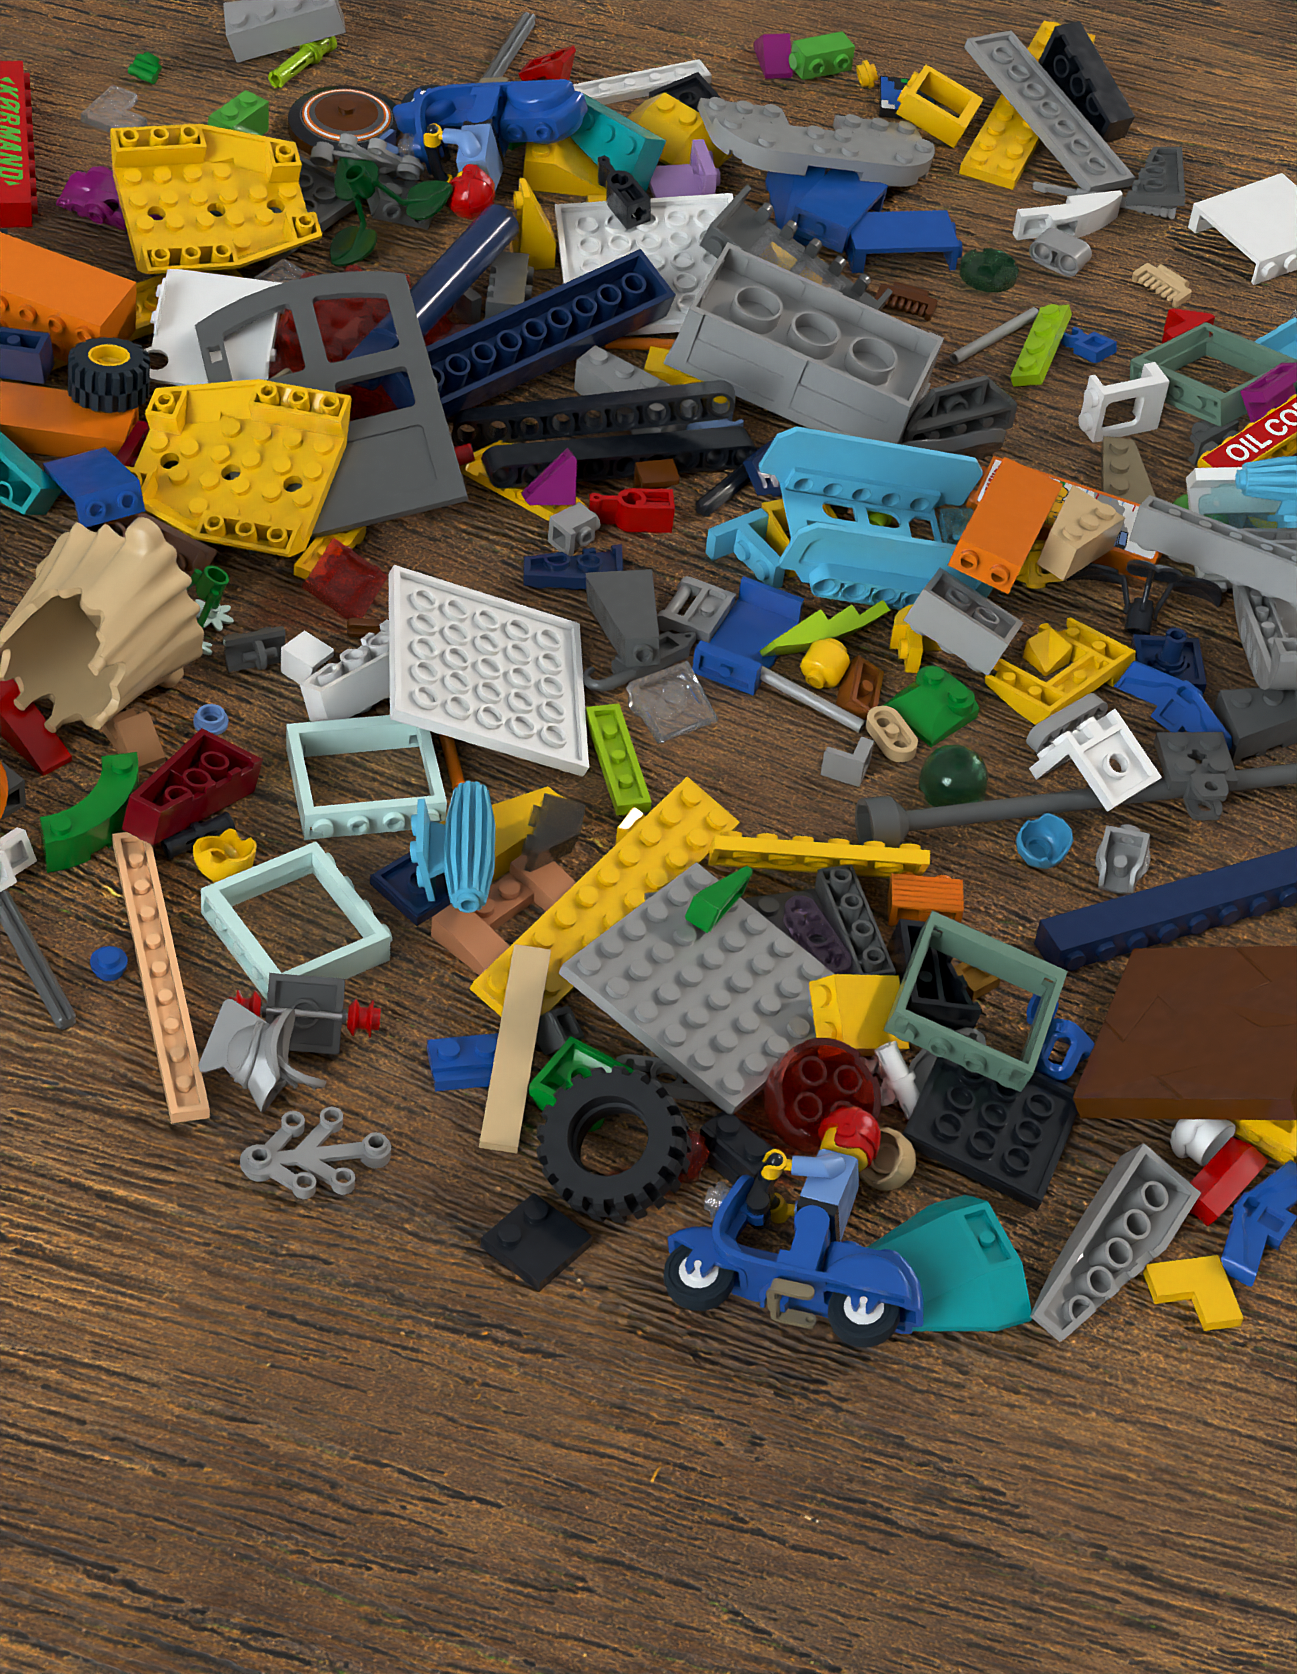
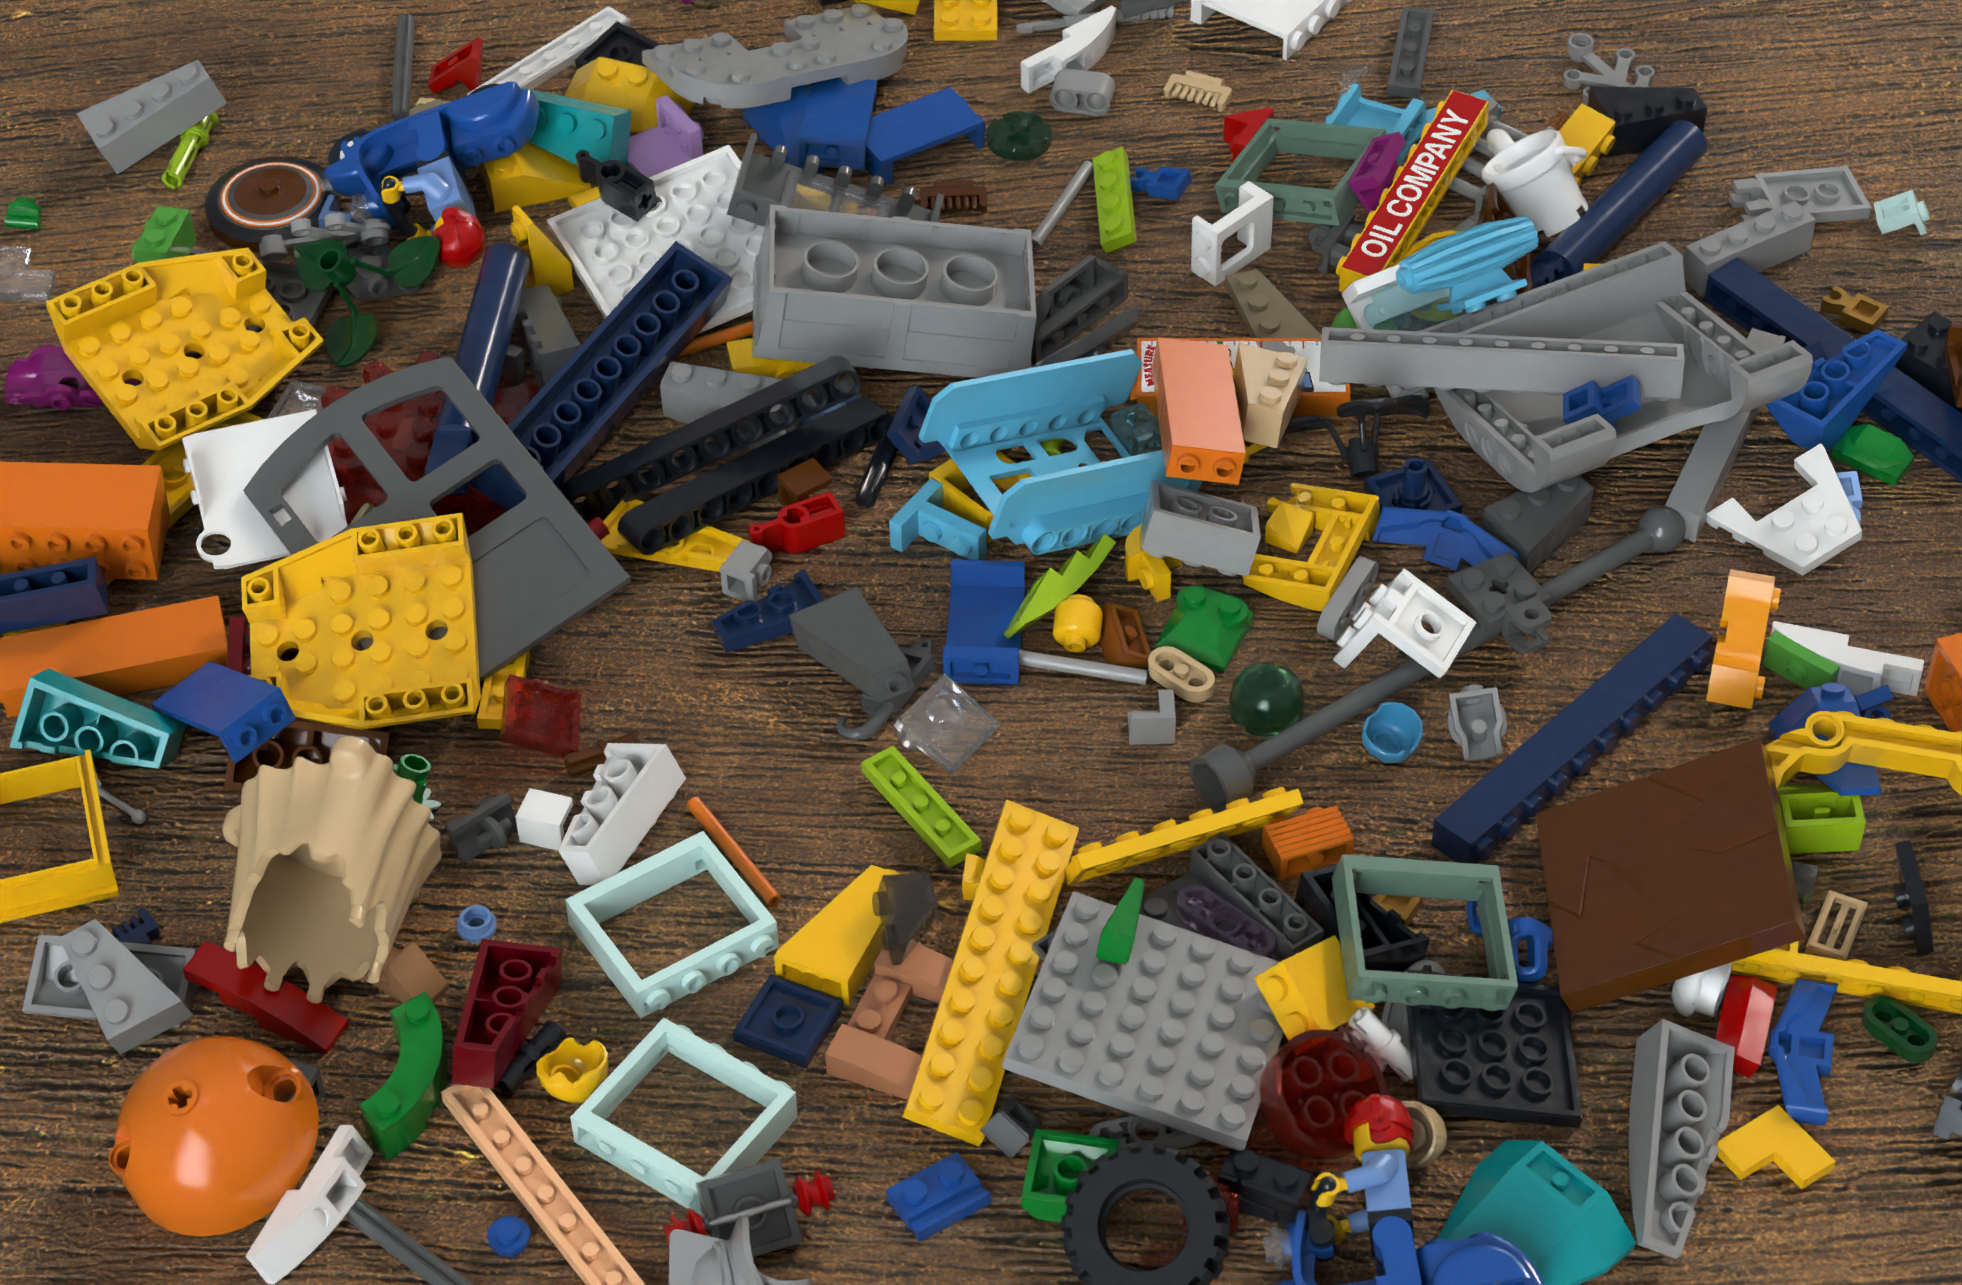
camera: 15 degrees left, 0 degrees up
black wheel [68,337,150,413] -> none
white plate [388,565,589,777] -> none
medium azure plate [410,781,496,913] -> none
tan tile [479,944,551,1153] -> none
magenta slope [521,448,577,505] -> none
light grey plate [657,576,736,643] -> none

